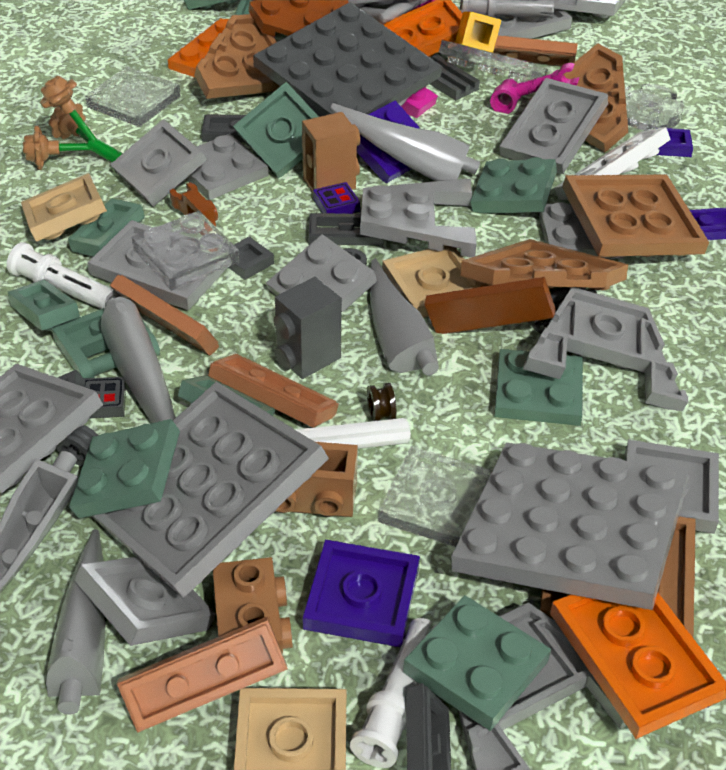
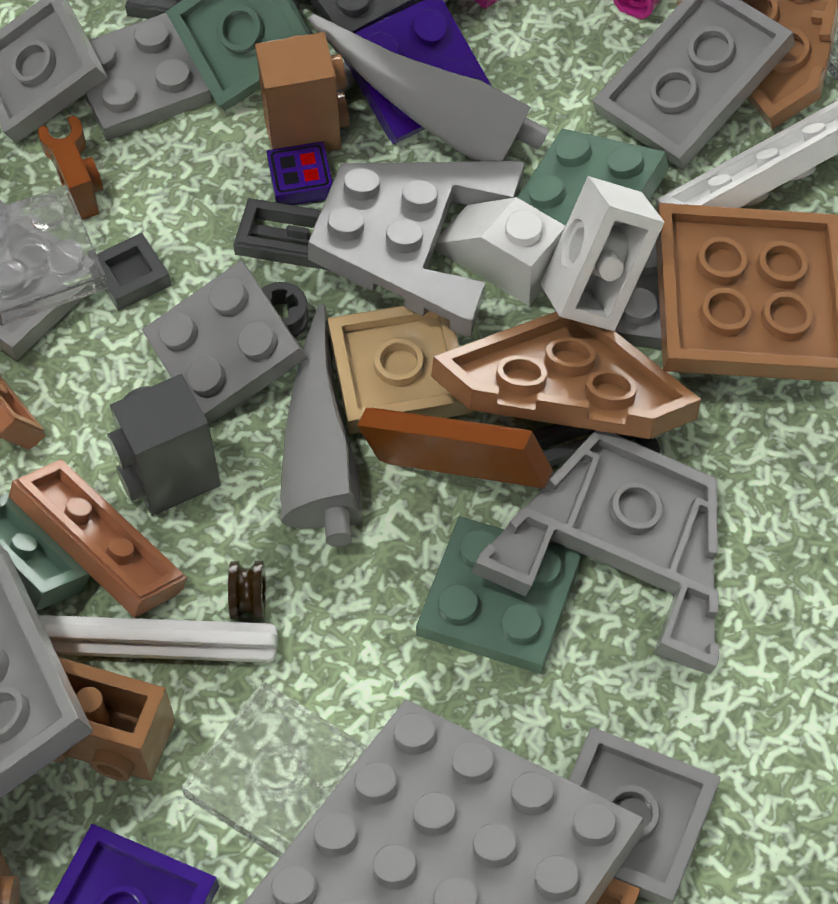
camera: 15 degrees right, 15 degrees up
none -> white slope [435,197,566,306]
none -> white brick [540,176,665,331]

